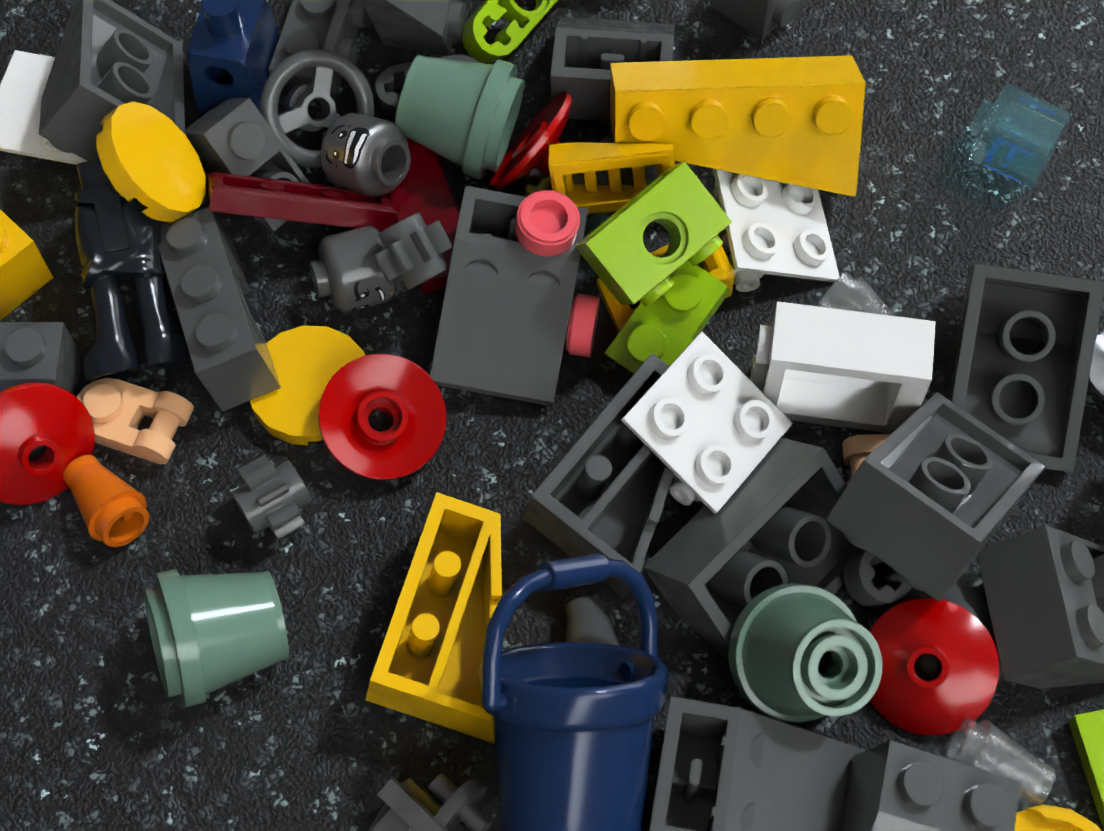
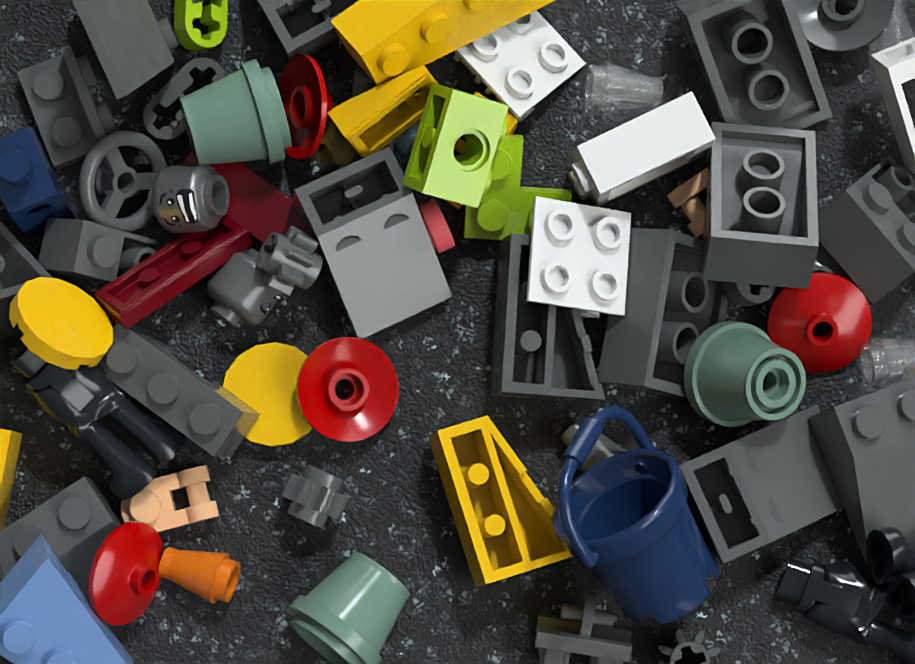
camera: 35 degrees left, 20 degrees up
coral tile [515,190,580,256] -> none

